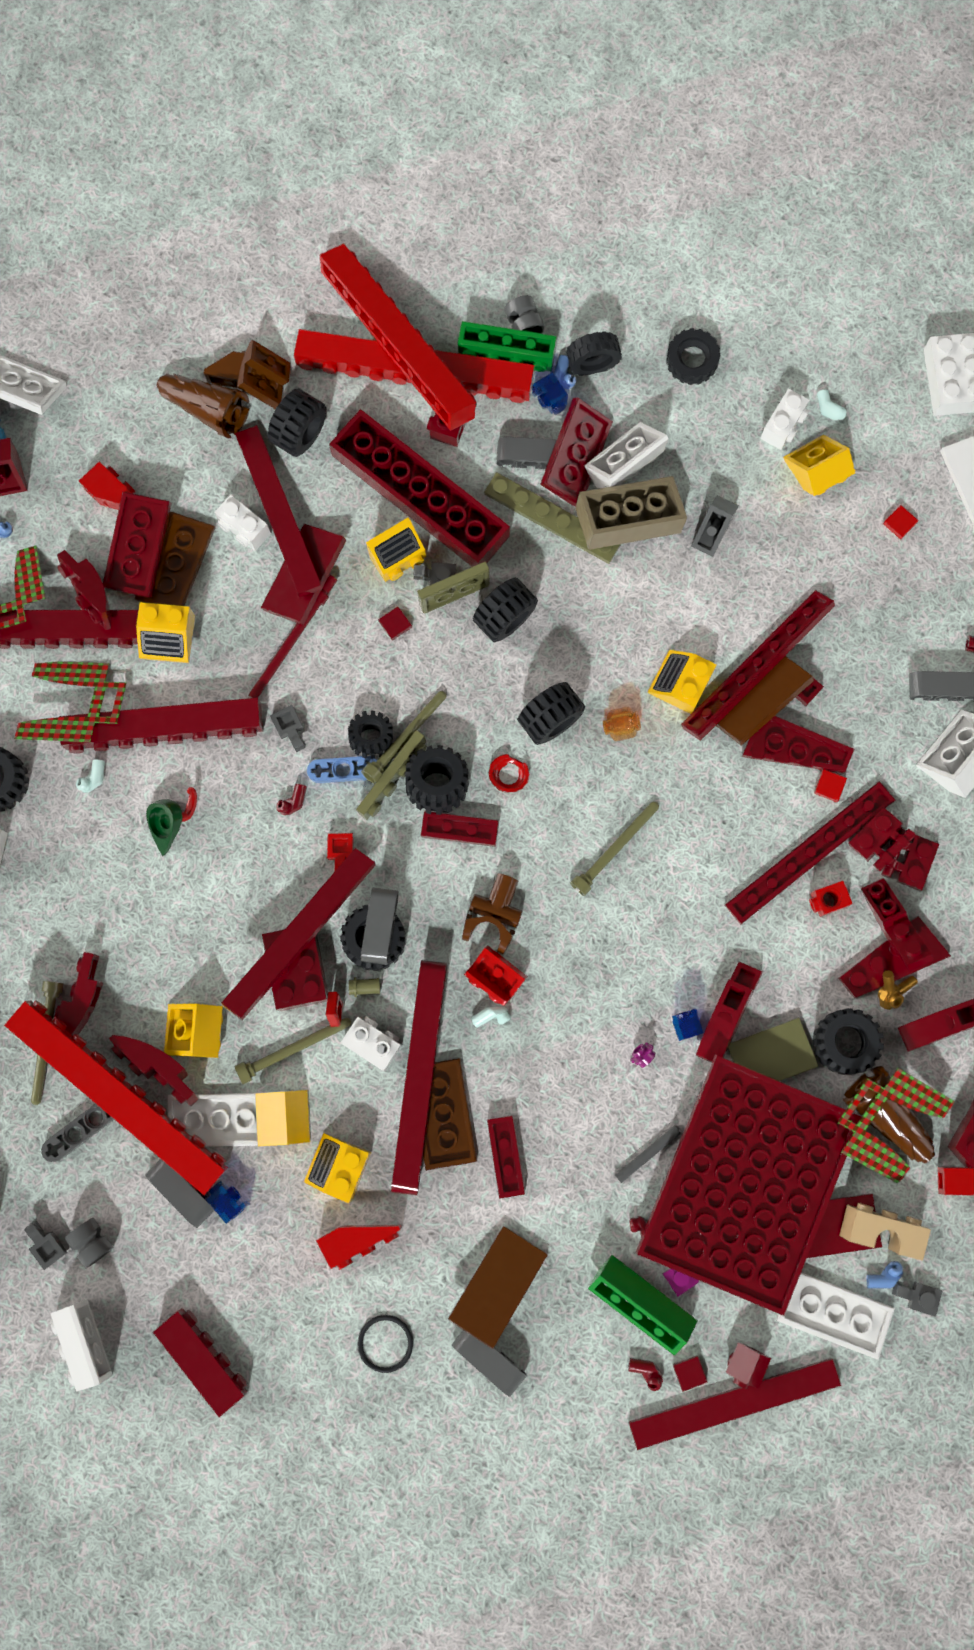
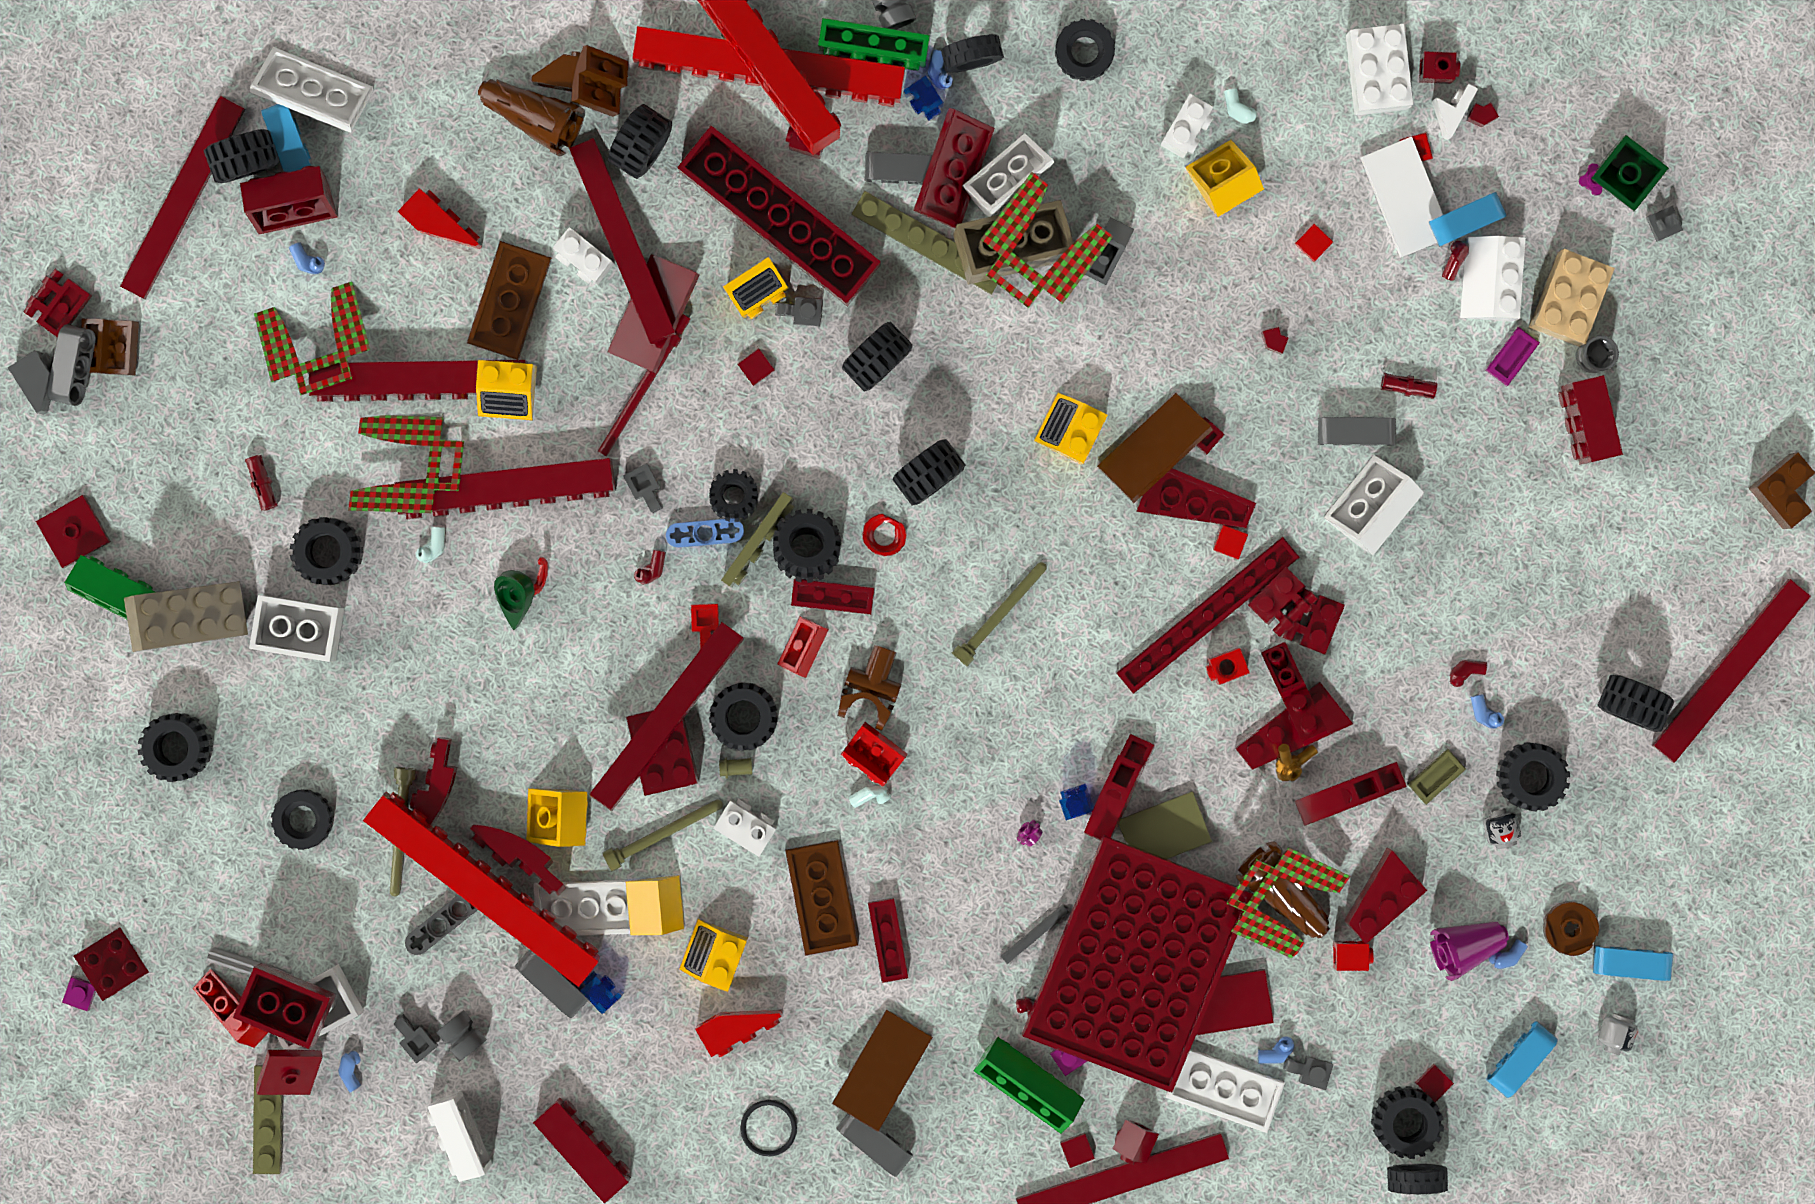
camera: 10 degrees left, 10 degrees up
dark red slope [57,550,111,631] -> none
dark red tile [103,492,172,598] -> none
red tile [326,992,343,1027] -> none
olive piece [361,691,447,784] -> none
dark grey beam [361,887,399,965] -> none
dark red beam [391,960,447,1196] -> none
olive tile [417,561,490,614] -> none
clear orange head [603,707,641,741] -> none
dark red arm [628,1358,663,1391] -> none
dark red tile [681,590,835,741] -> none
black tyre [813,1008,884,1075] -> none
tan arch [839,1203,931,1261] -> none
none -> red slope [777,616,829,678]
none -> piece [981,172,1114,308]
none -> dark red piece [1261,327,1289,355]

